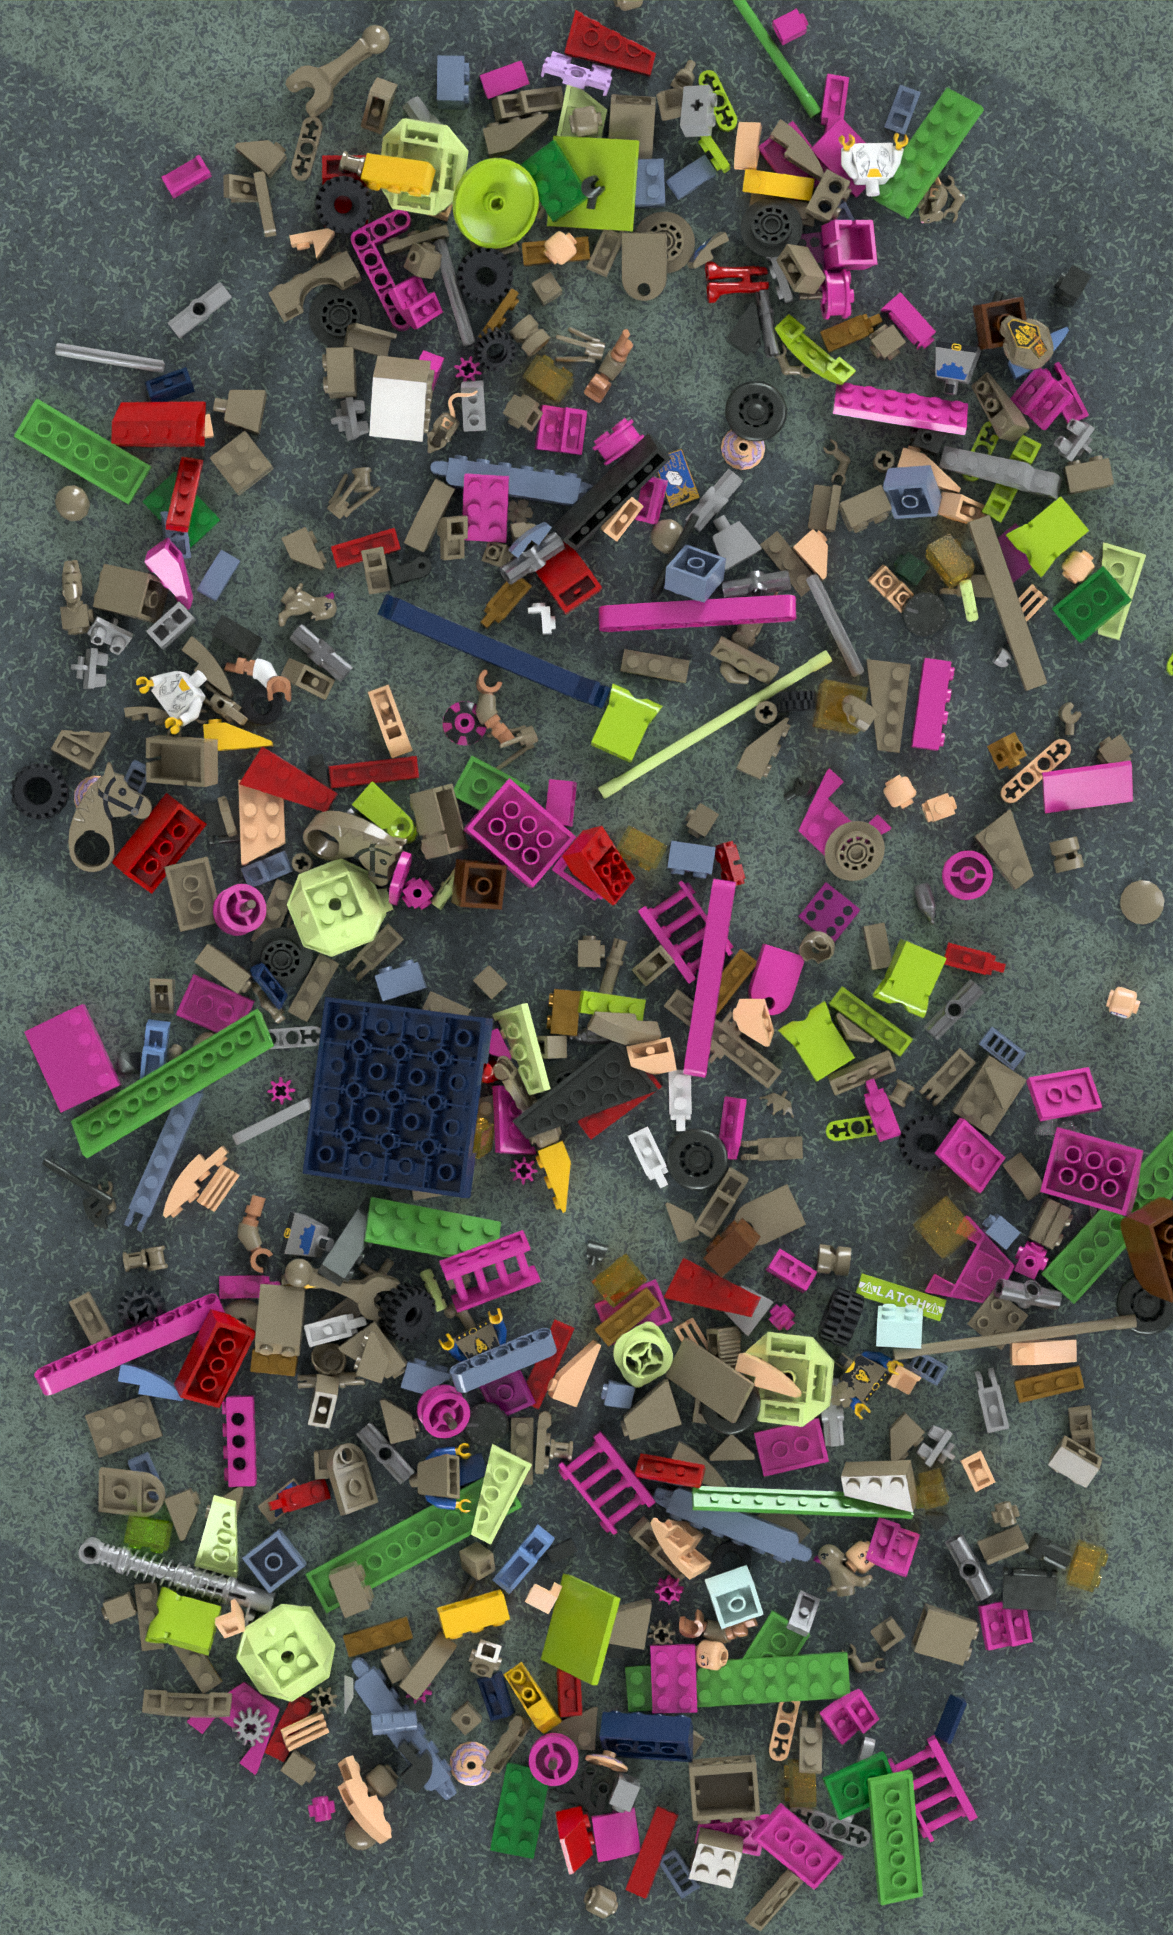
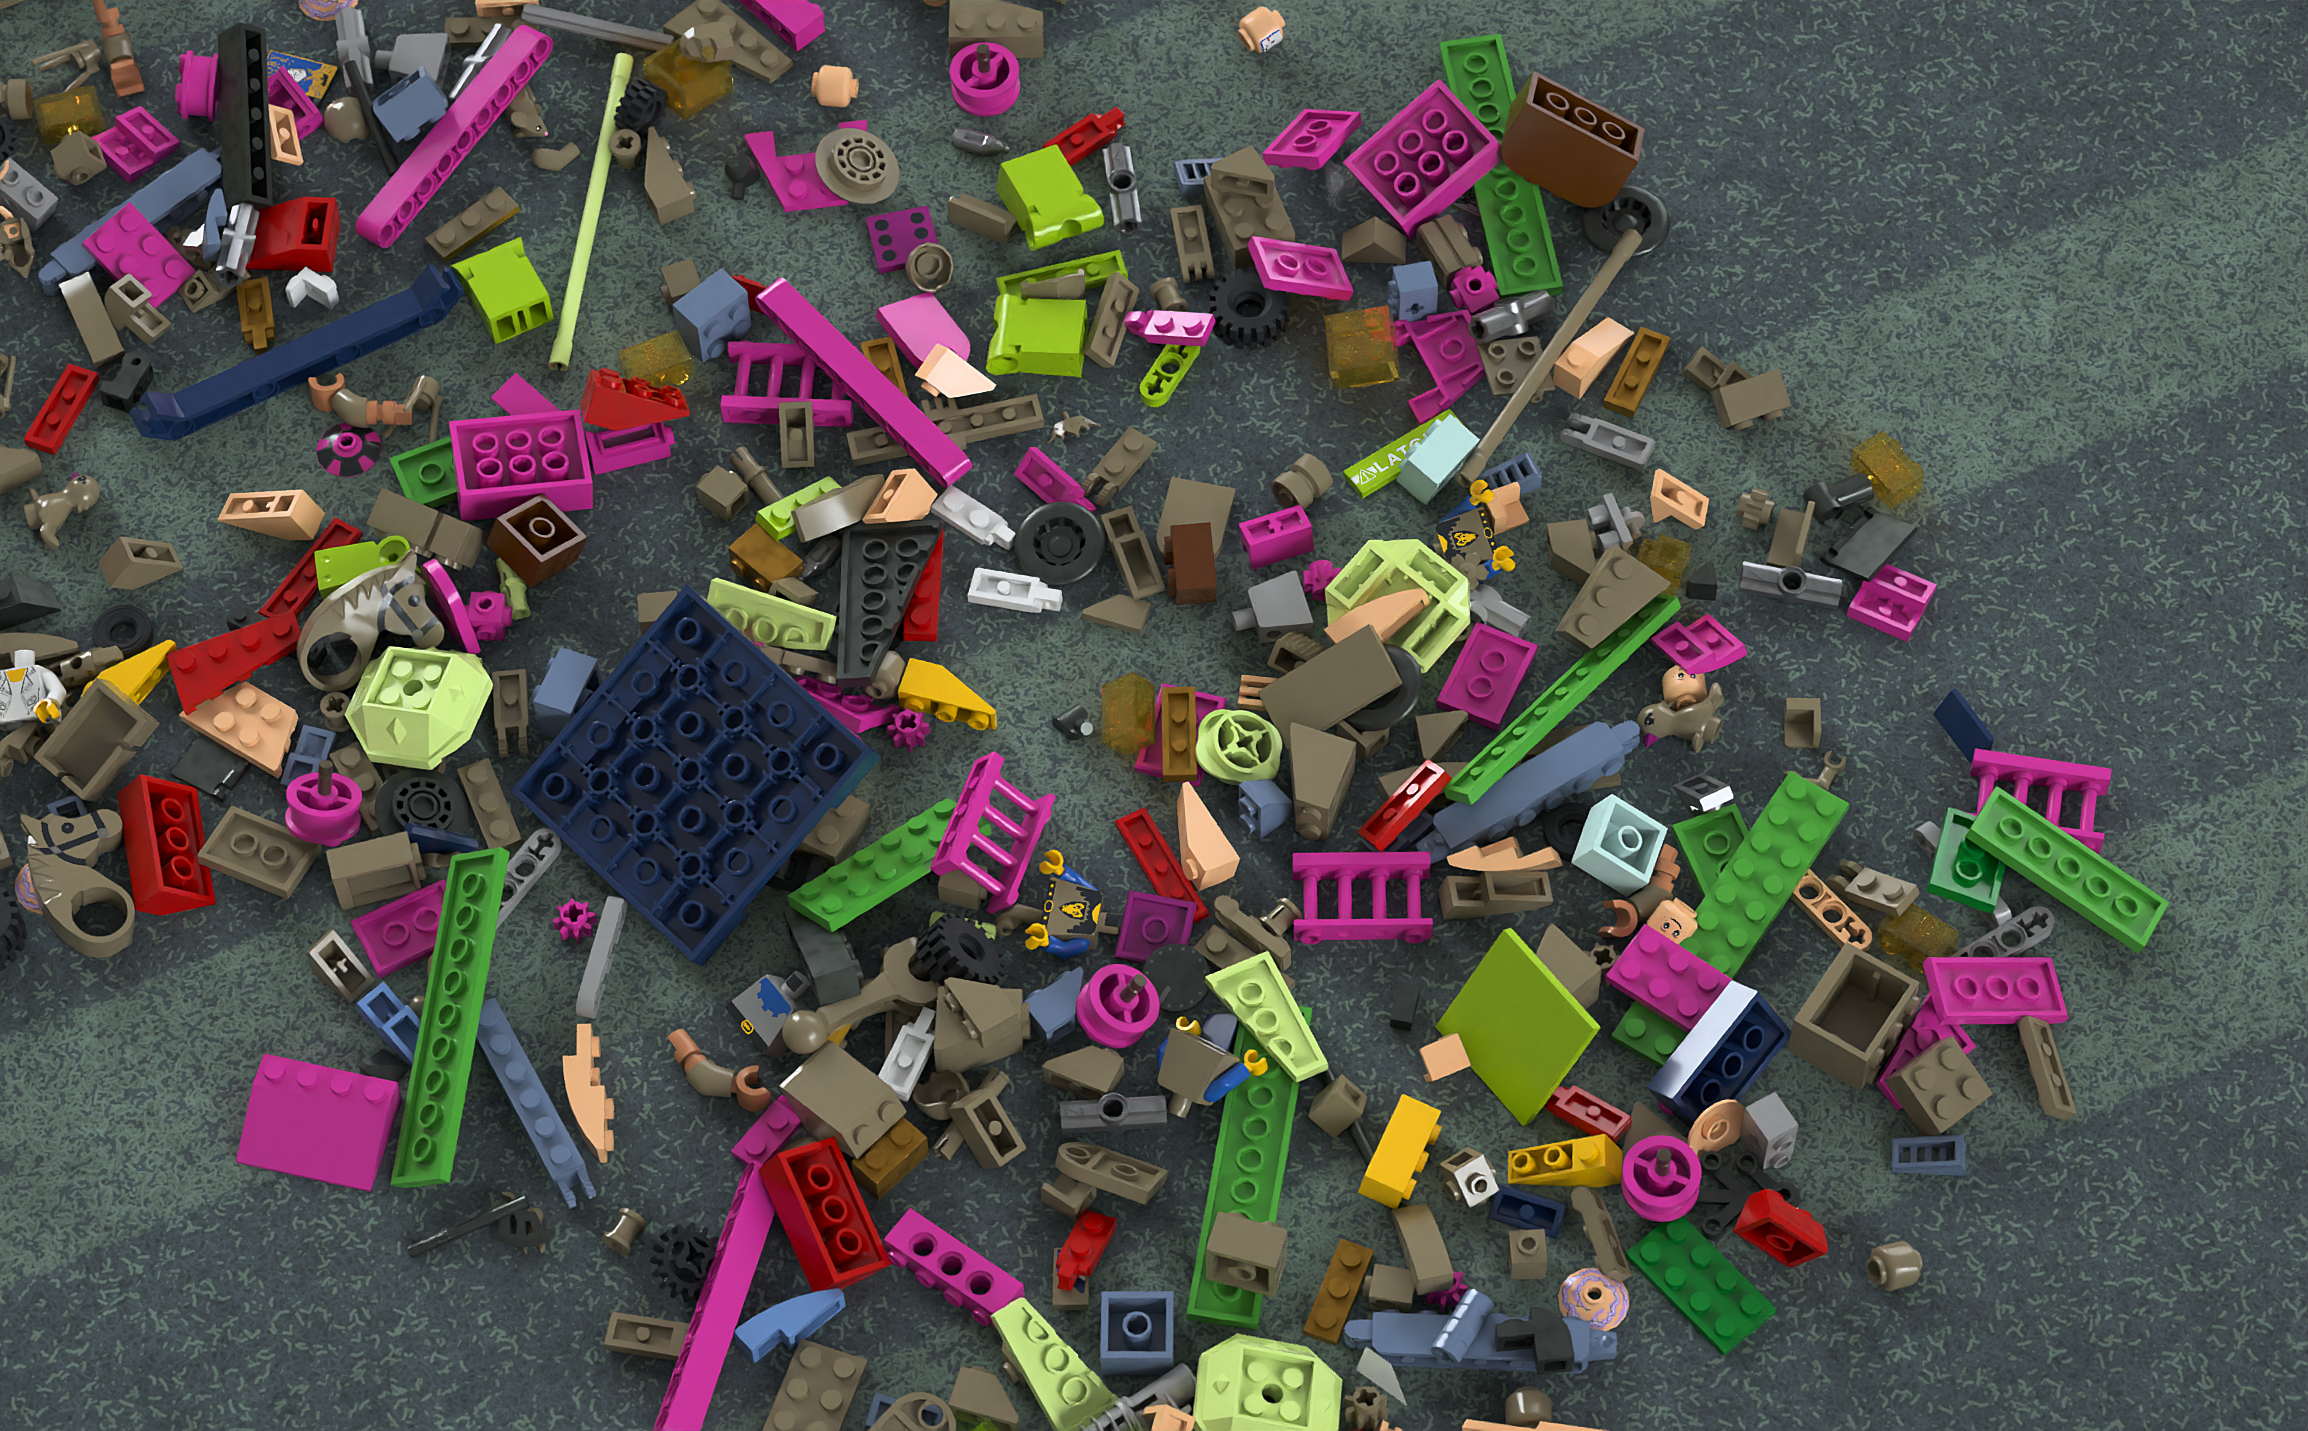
camera: 50 degrees left, 30 degrees down
dark tan bush [145,1245,168,1271] -> none
light nougat tile [197,1165,240,1212] -> none
dark tan tile [217,796,237,837] -> none
nougat piece [224,657,292,701] -> none
flat silver piece [289,624,353,682] -> none
dark tan slope [361,547,391,595] -> none
sand blue beam [450,1328,557,1393] -> none
medium blue slope [493,1524,555,1594] -> none
dark pink slope [591,1807,641,1862] -> none
red tile [625,1806,679,1899] -> none
dark pink gear [655,1575,684,1605] -> none
red wing [664,1258,761,1318] -> none
dark tan plate [710,636,779,684] -> none
black tyre [818,1286,864,1348] -> none
dark pink slope [819,1689,879,1745] -> none
dark tan slope [911,1603,979,1666] -> none
light nougat brick [921,793,957,822] -> none

